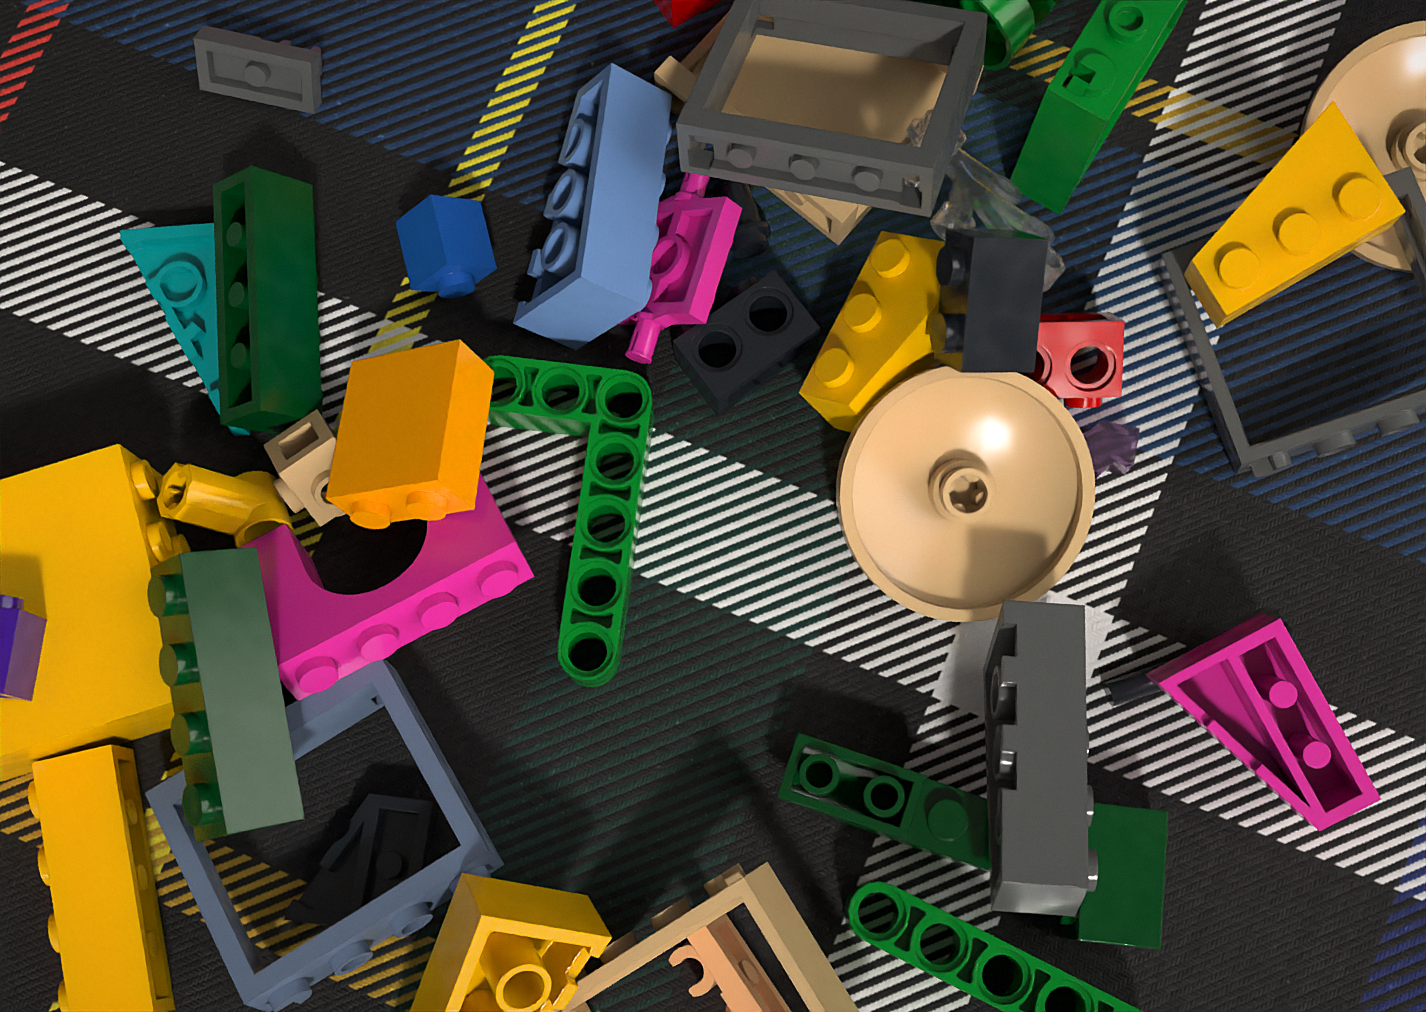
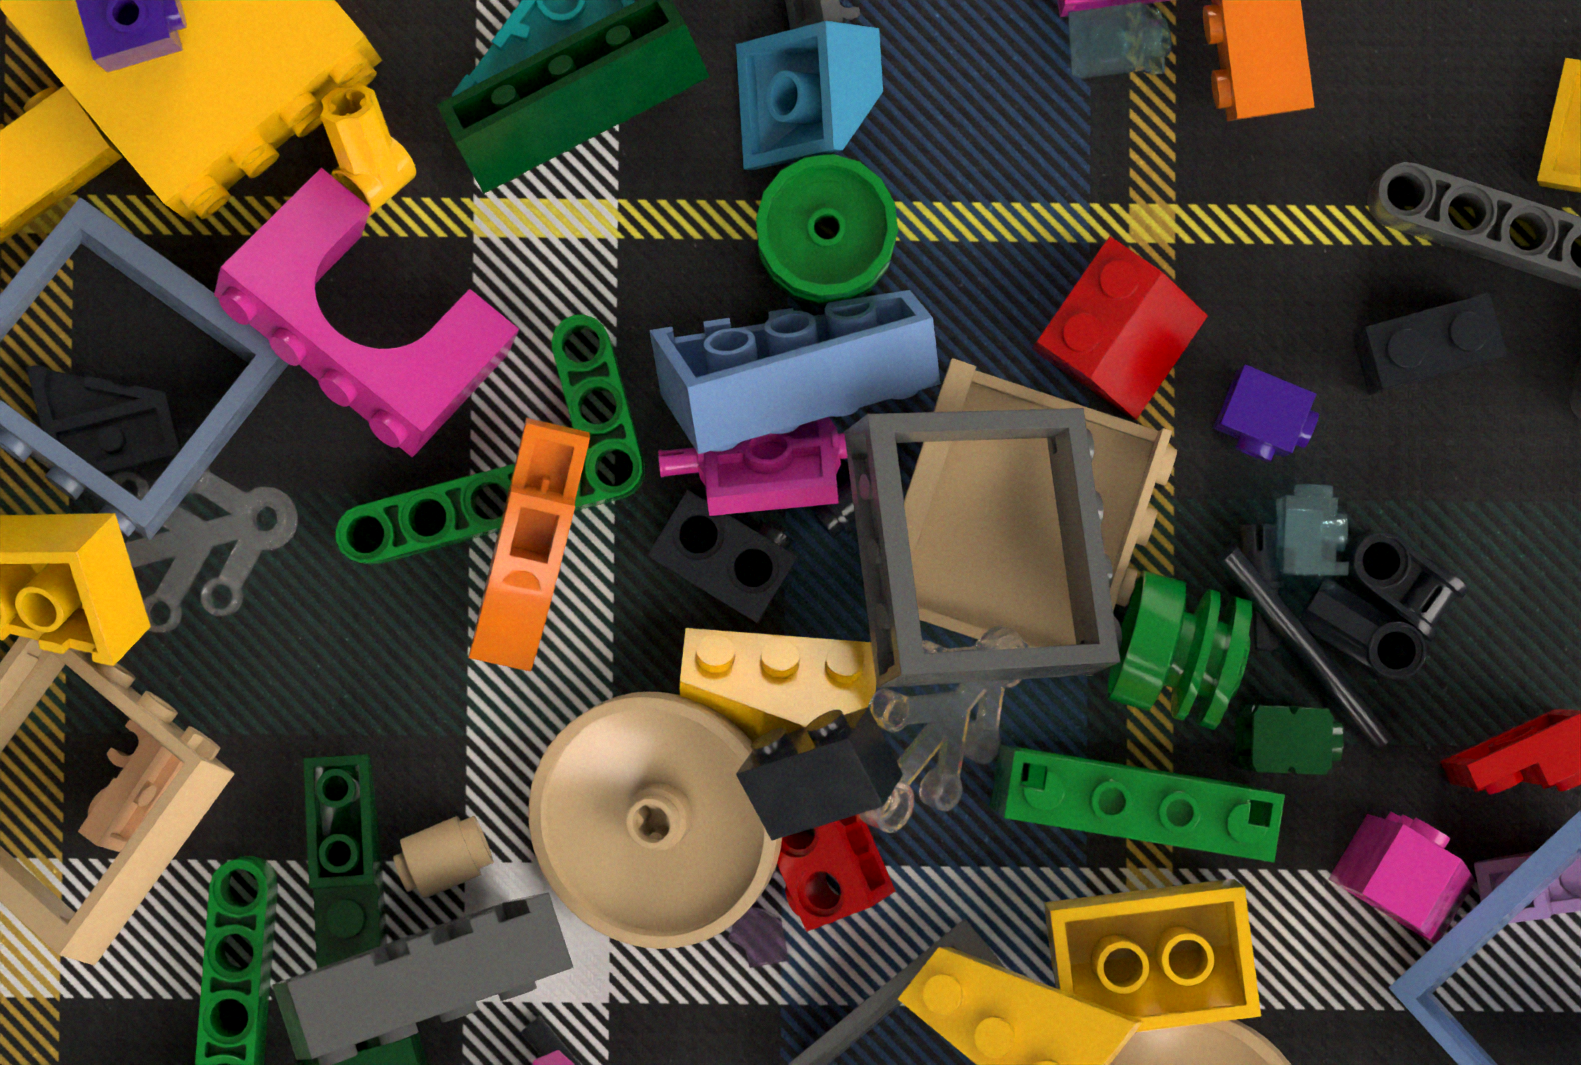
camera: 70 degrees right, 10 degrees up
dark green brick [147,547,305,842] -> none
tan brick [263,409,346,527] -> none
light orange brick [325,339,495,529] -> none
blue brick [395,195,497,299] -> none
none -> clear plant [111,467,298,633]
none -> tan brick [393,816,494,899]
none -> orange slope [469,418,590,672]
none -> dark azure slope [736,21,883,170]
none -> green wheel [756,154,898,307]
none -> yellow slope [1044,879,1261,1032]

